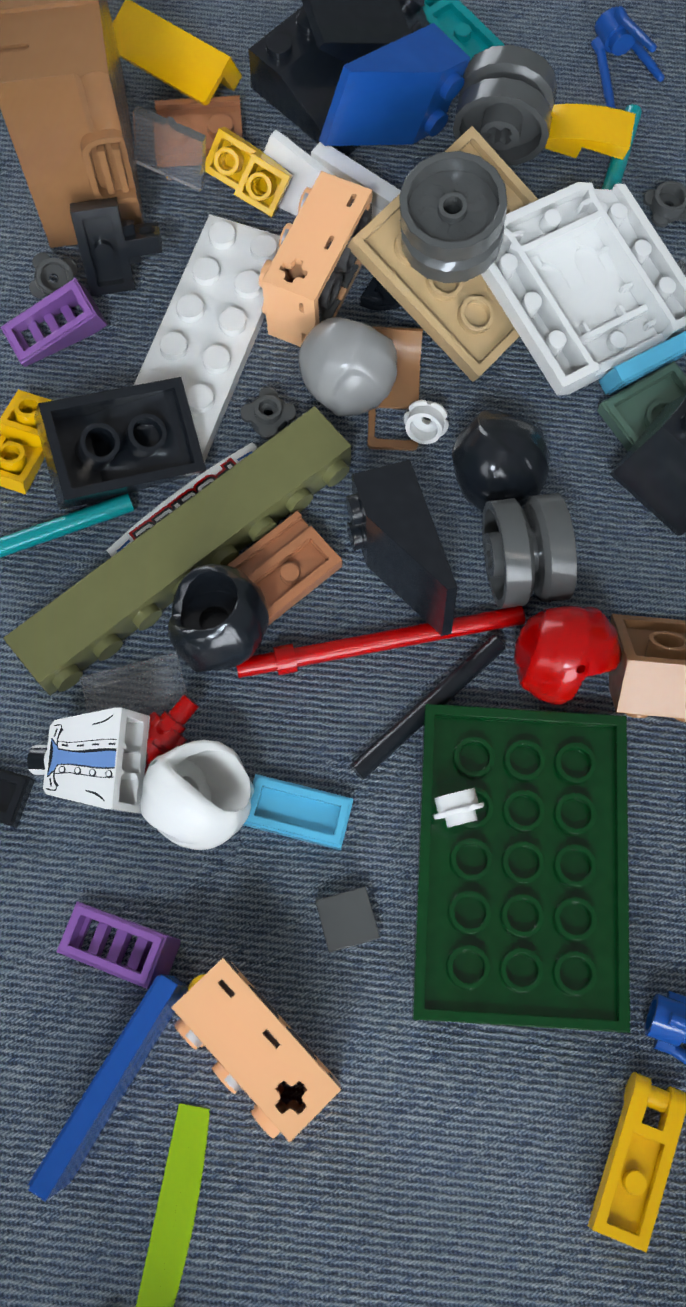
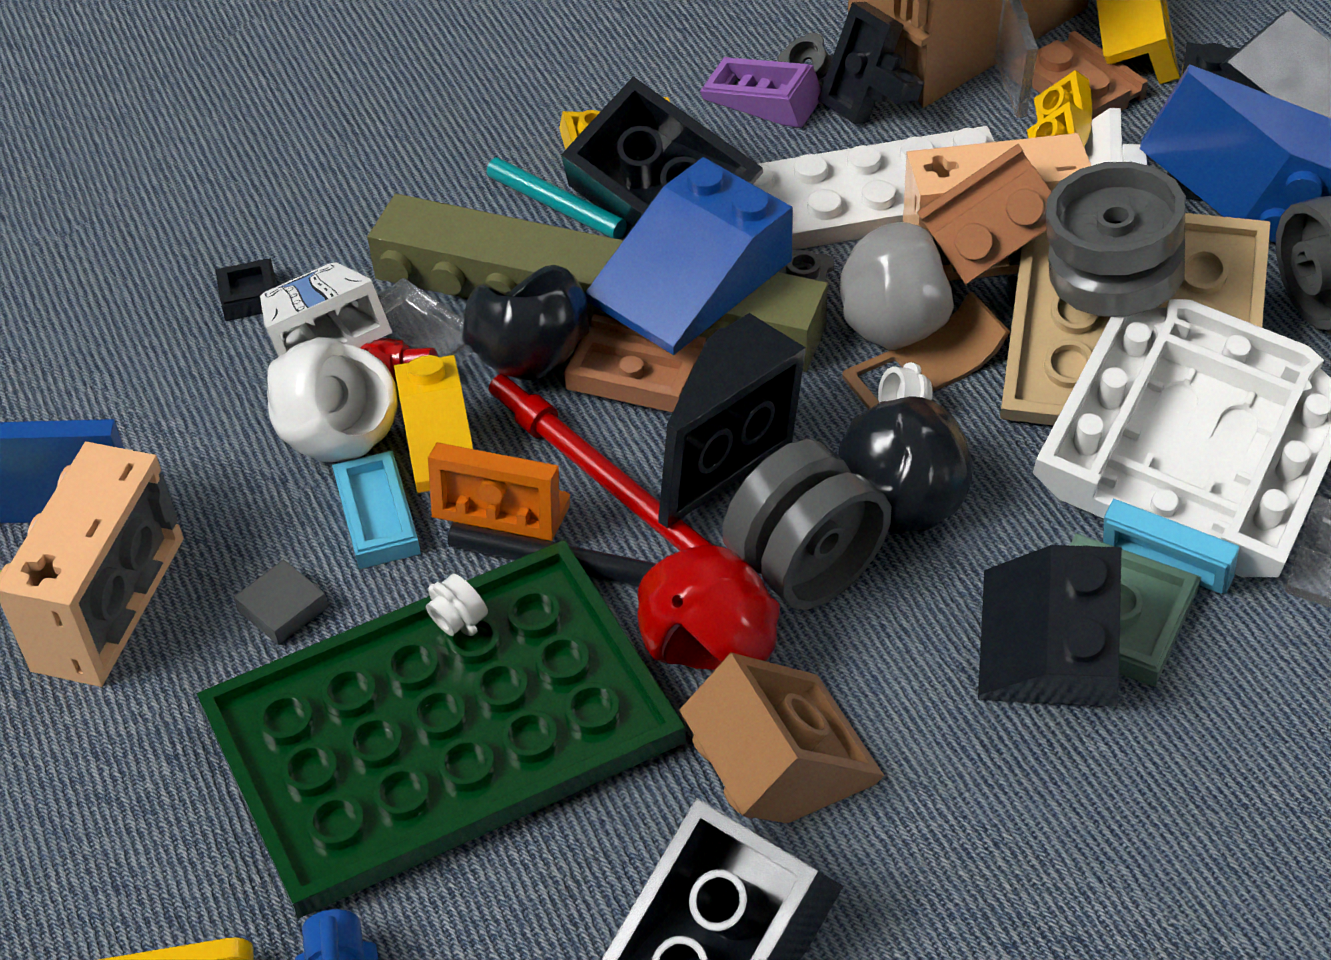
camera: 65 degrees right, 25 degrees down
medium lavender slope [56,901,180,989] -> none
none -> yellow slope [394,355,473,493]
none -> orange bracket [428,442,570,541]
none -> blue slope [585,157,793,355]
none -> nougat plate [917,143,1051,285]

